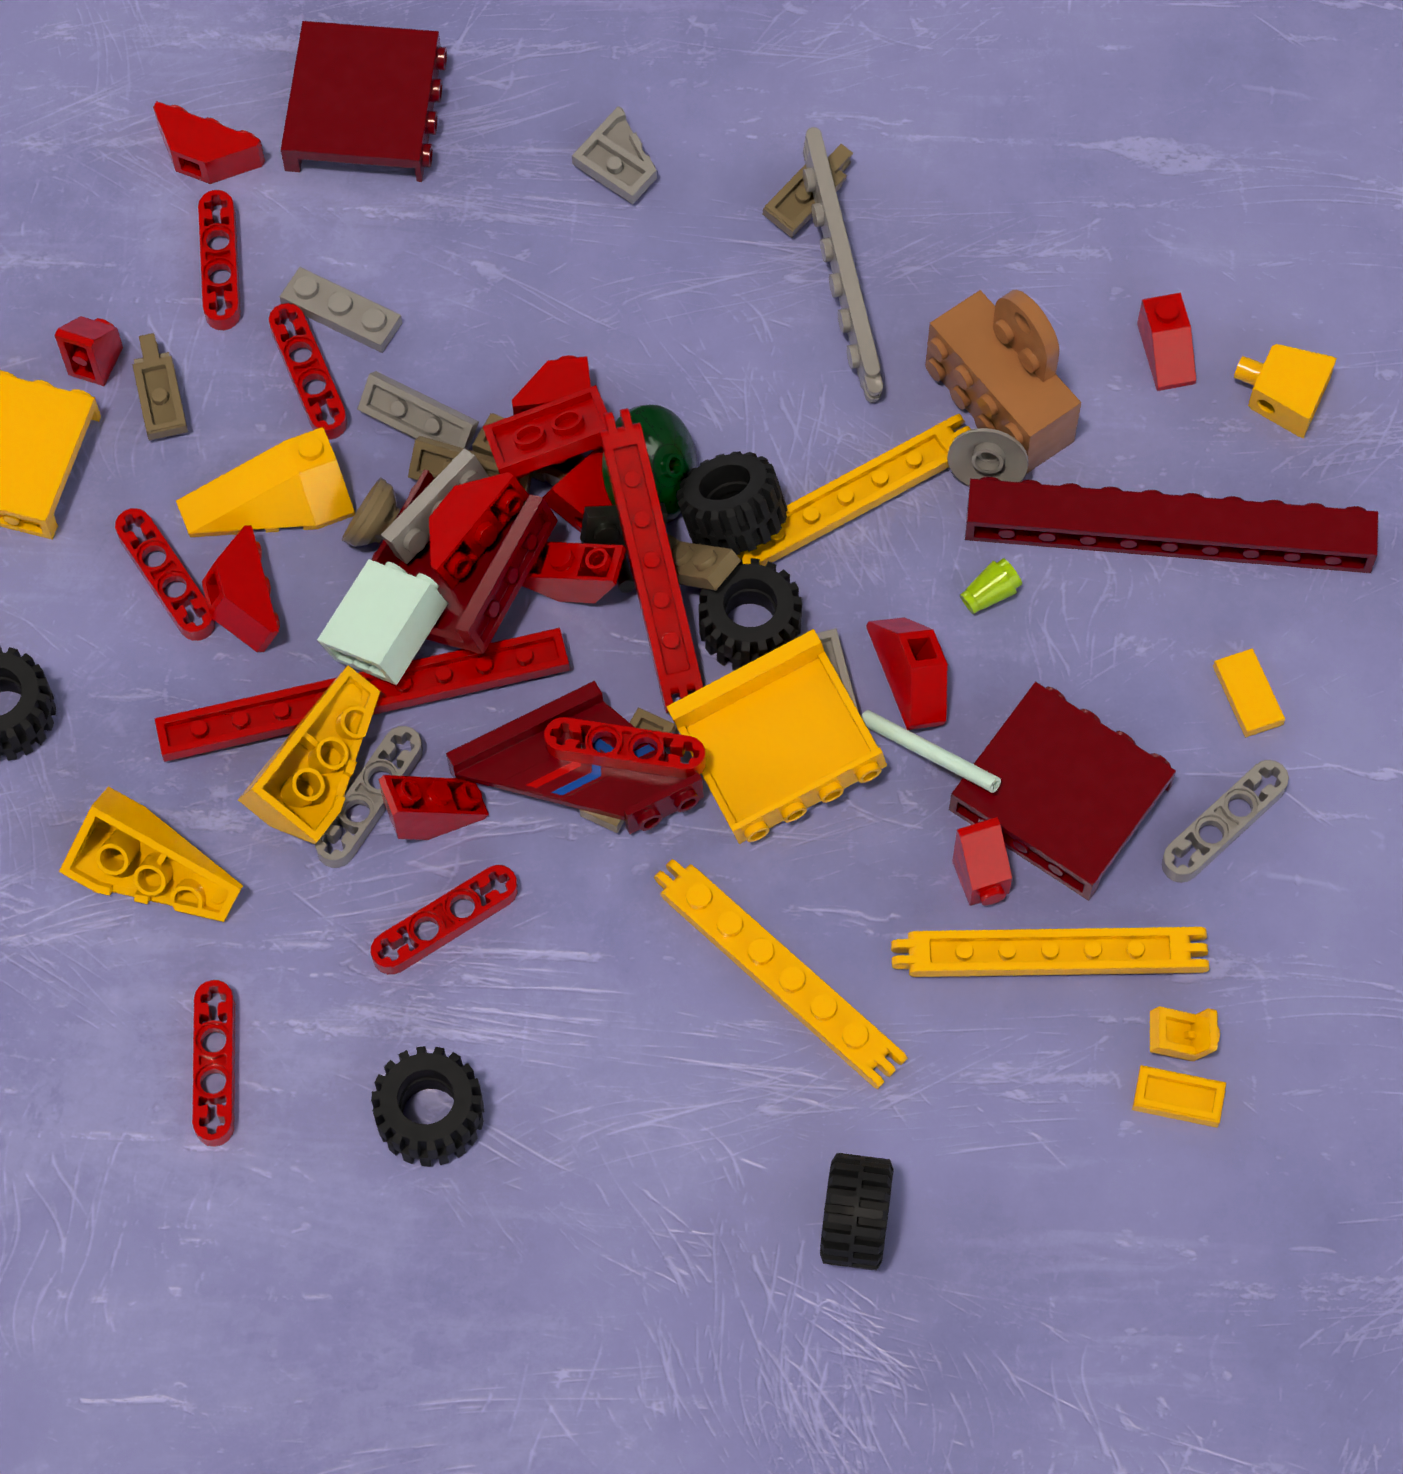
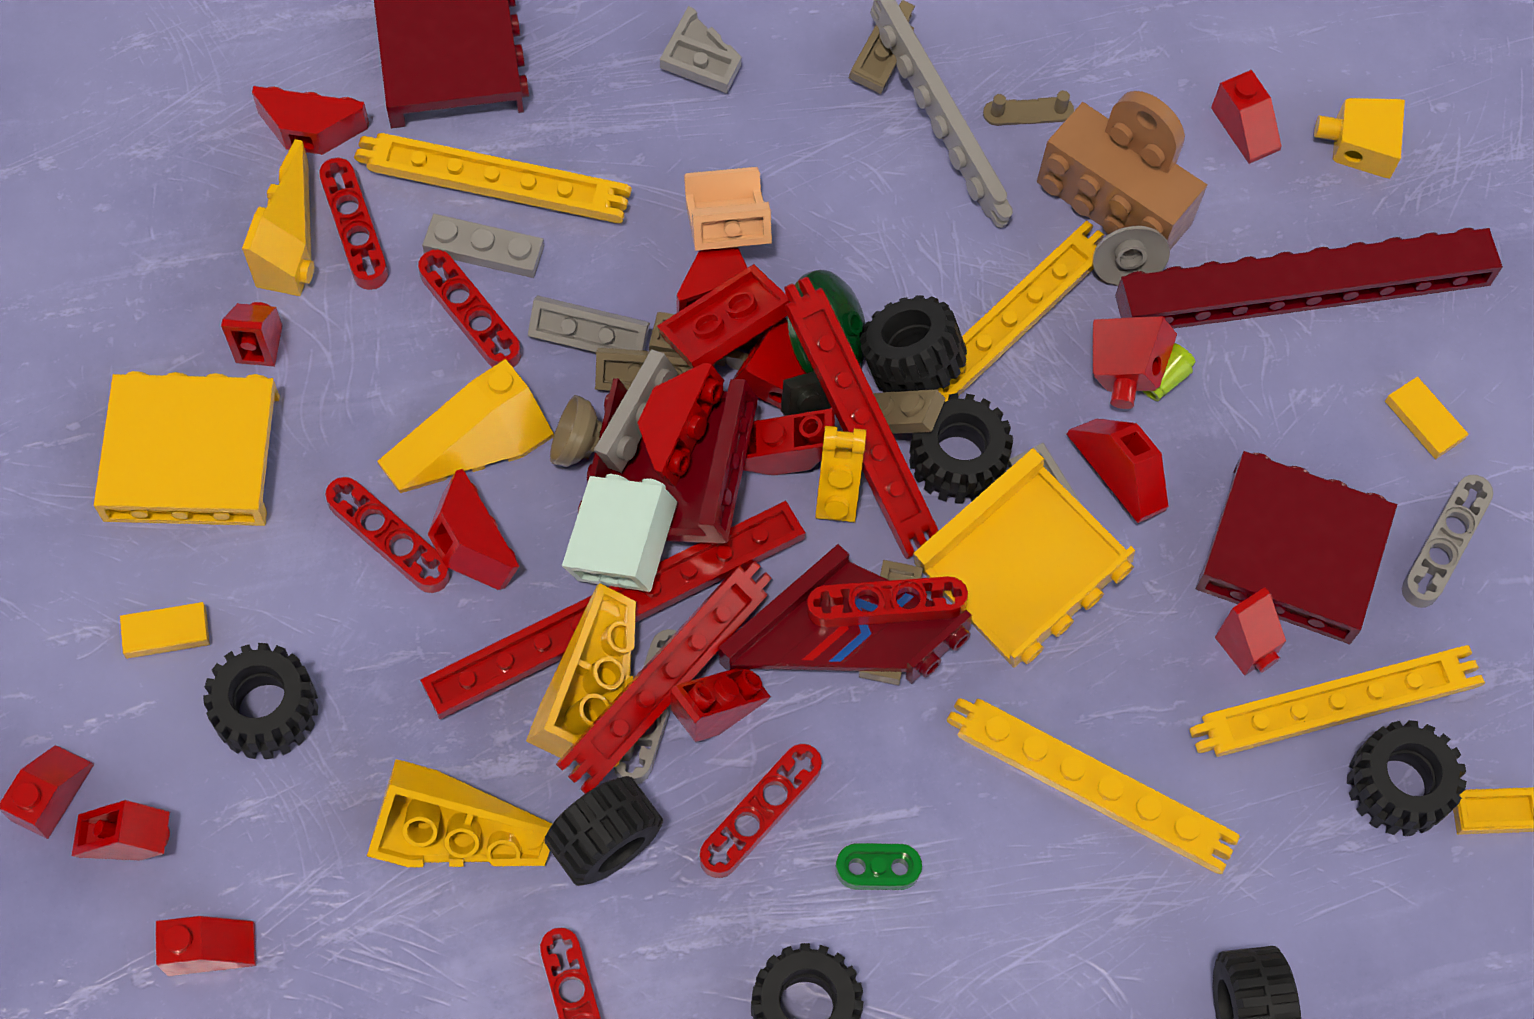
camera: 20 degrees left, 0 degrees up
dark tan hinge [132,333,188,441] -> none
light aqua piece [861,710,1001,793] -> none
yellow bracket [1150,1006,1220,1062] -> none
none -> yellow wedge [242,139,314,296]
none -> yellow hinge [354,133,632,223]
none -> black tyre [544,776,663,886]
none -> red hinge [556,560,772,794]
none -> light nougat panel [684,167,772,251]
none -> yellow plate [815,426,866,522]
none -> green plate [835,843,922,890]
none -> dark tan piece [983,90,1074,126]
none -> red torso [1093,316,1177,409]
none -> black tyre [1347,720,1467,836]

